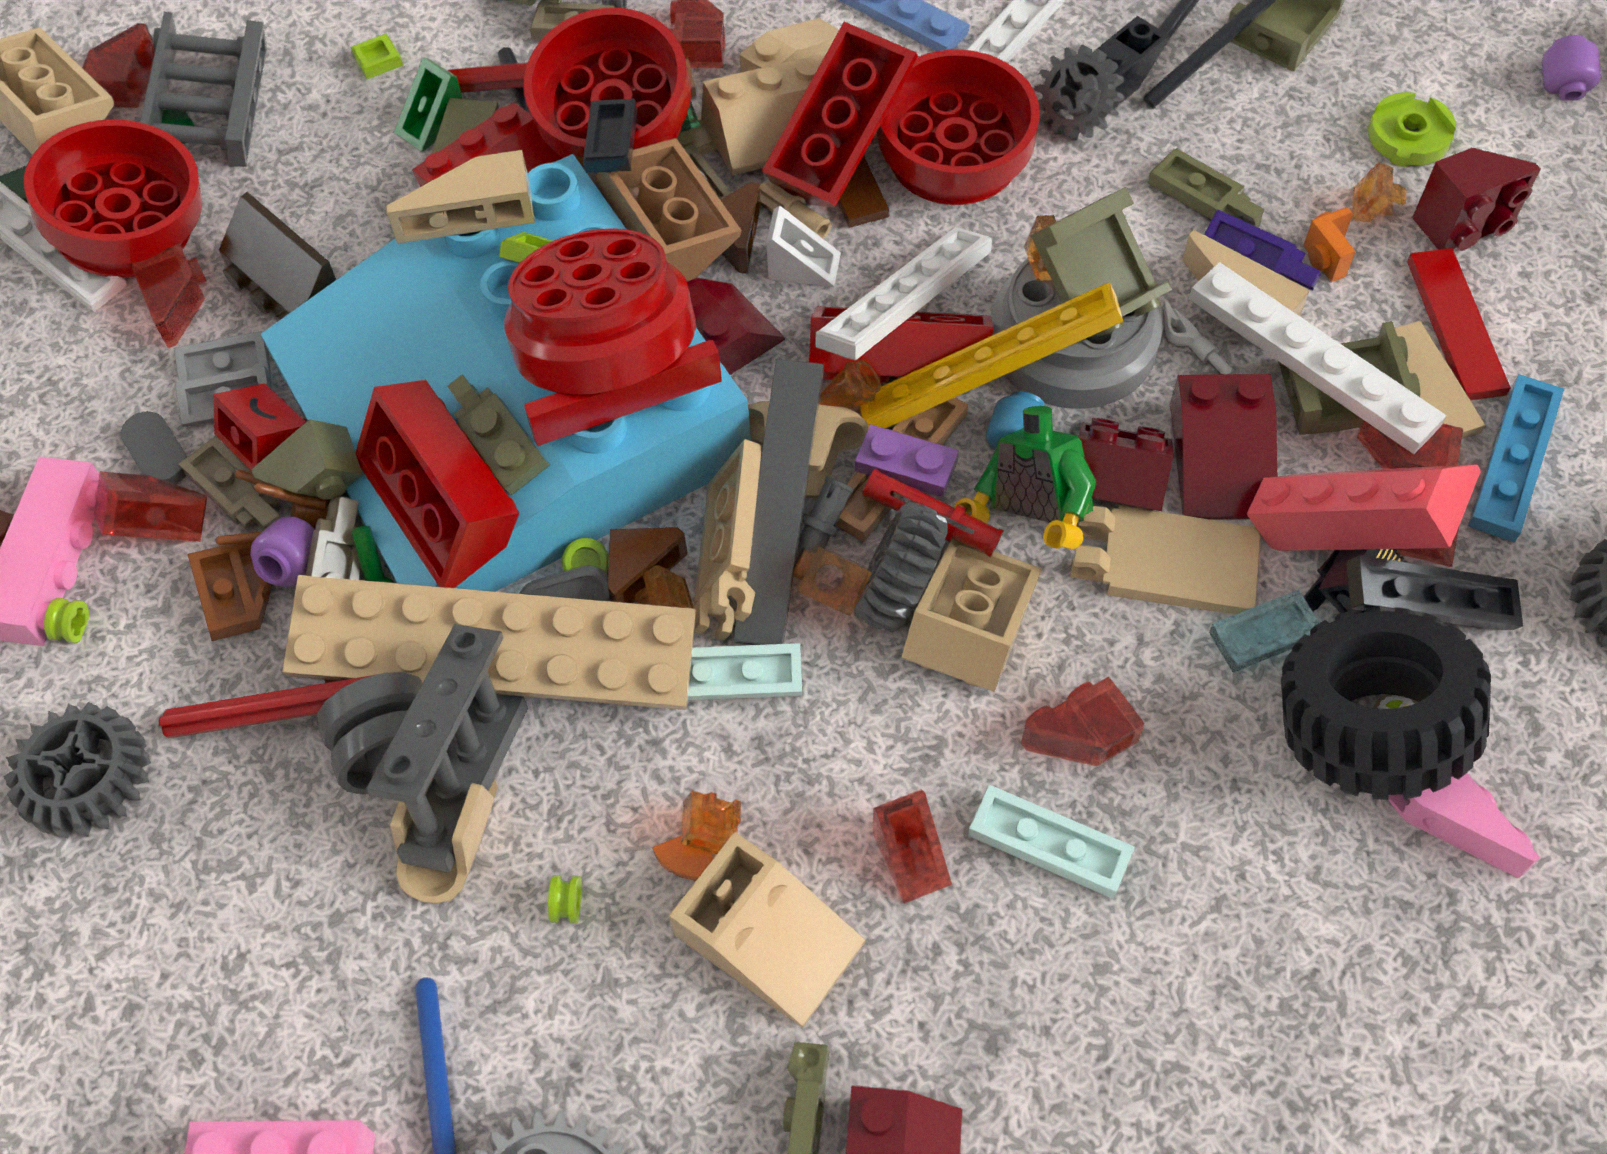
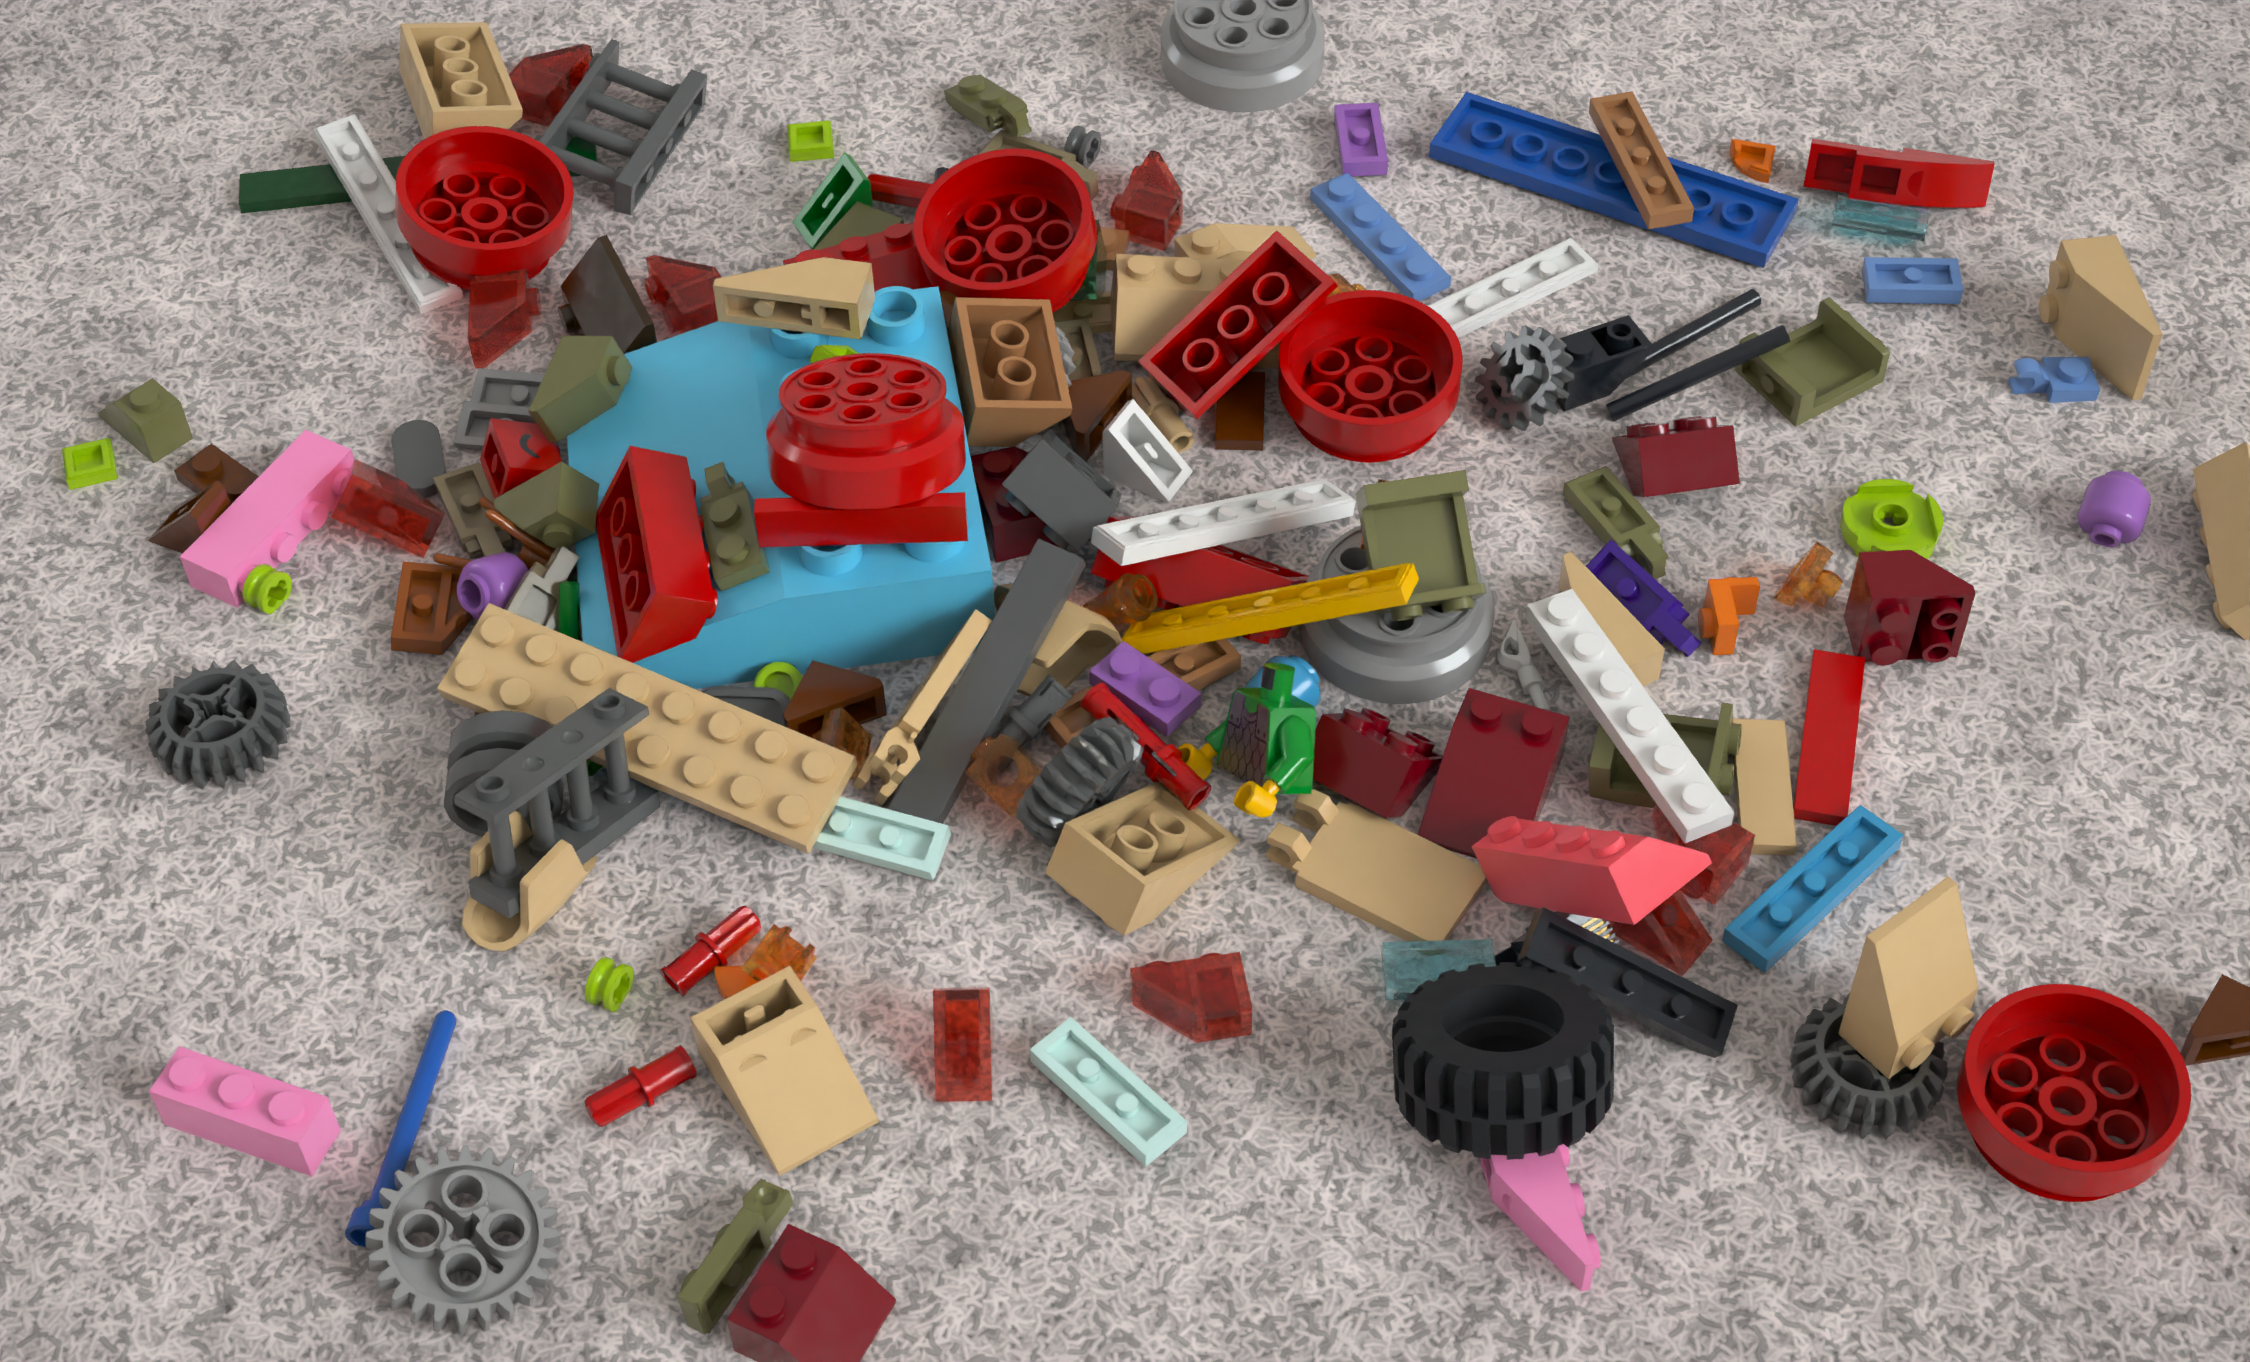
camera: 20 degrees right, 10 degrees down
red axle [158,675,373,738] -> none
black tile [583,99,638,173] -> none
none -> olive slope [528,336,632,442]
none -> red axle [584,1045,697,1127]
none -> clear red slope [644,255,722,334]
none -> red axle [660,905,762,997]
none -> dark grey slope [1002,429,1122,551]
none -> dark red slope [1612,416,1740,497]

